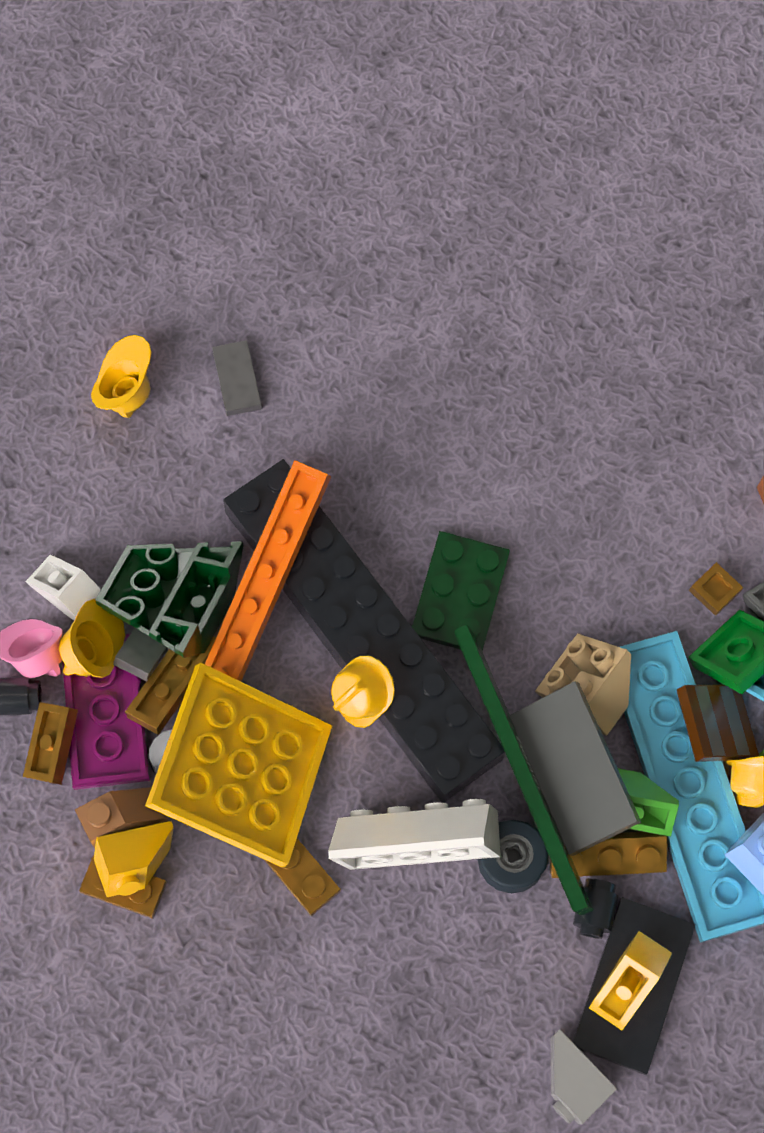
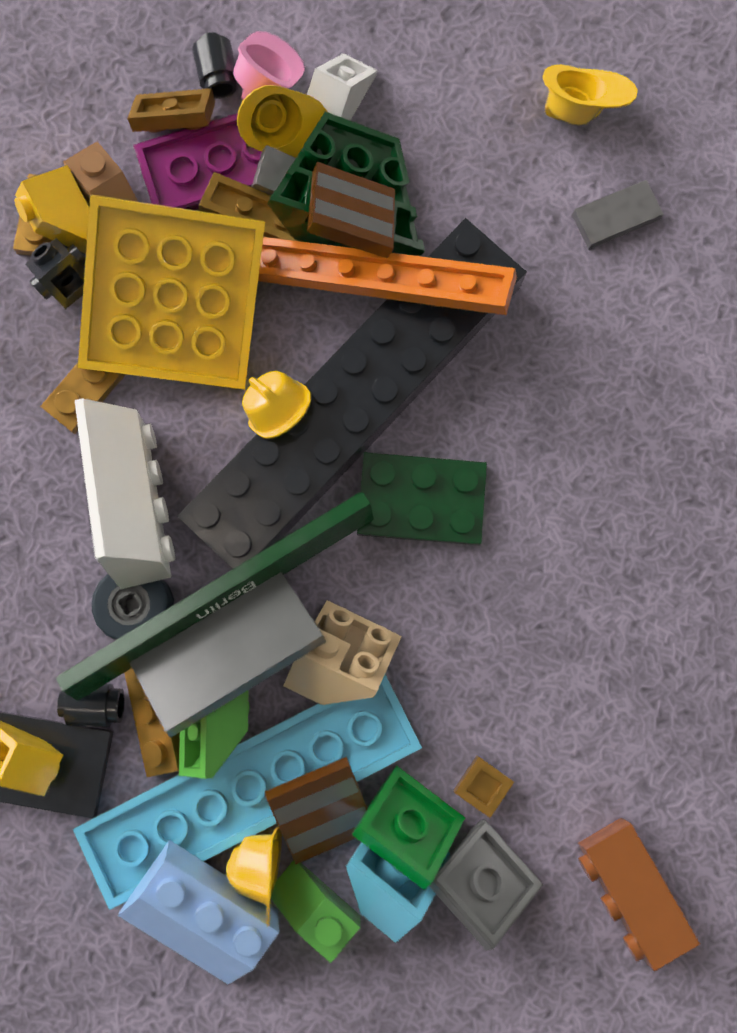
camera: 80 degrees right, 10 degrees up
none -> black brick [26,238,86,310]
none -> reddish brown tile [307,162,395,258]

